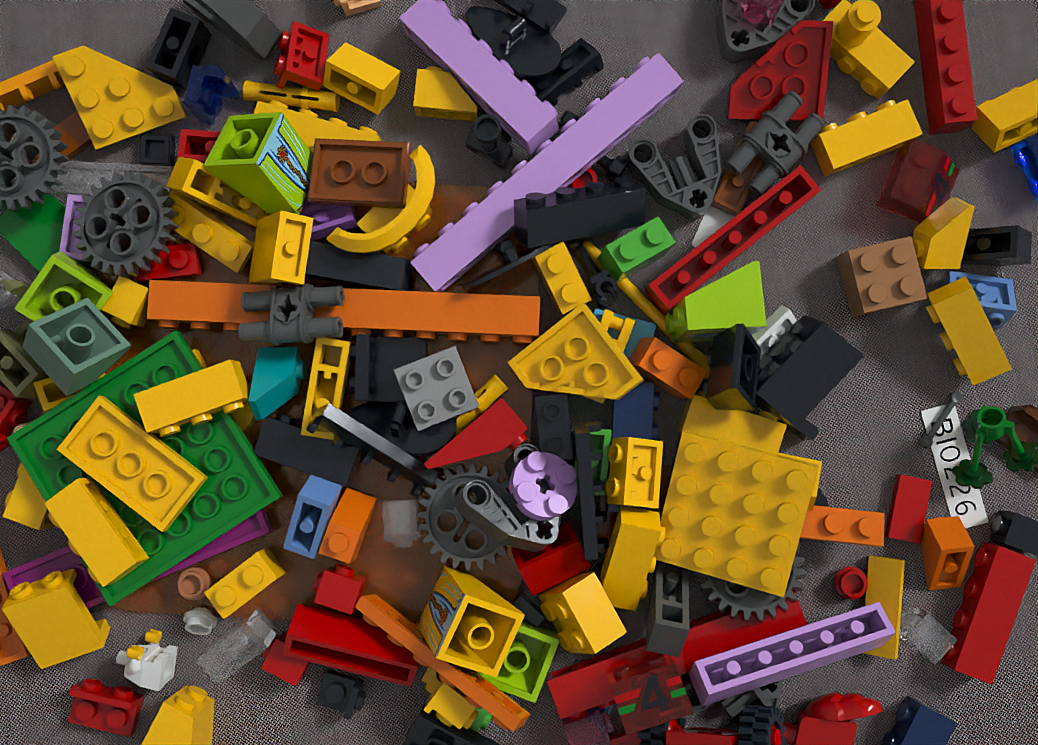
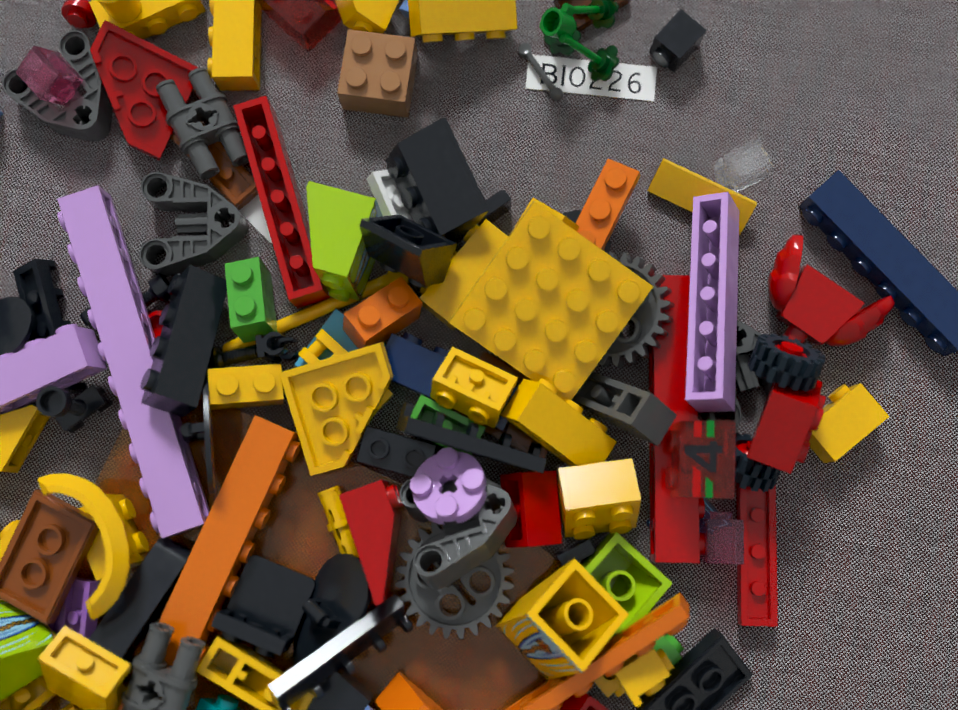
camera: 70 degrees left, 5 degrees down
clear brick [382,498,421,547] -> none
light grey hinge [394,346,479,431] -> none
red plate [834,566,868,599] -> none
red tile [884,474,932,544] -> none
orange slope [921,516,975,591] -> none
red brick [941,542,1036,685] -> none

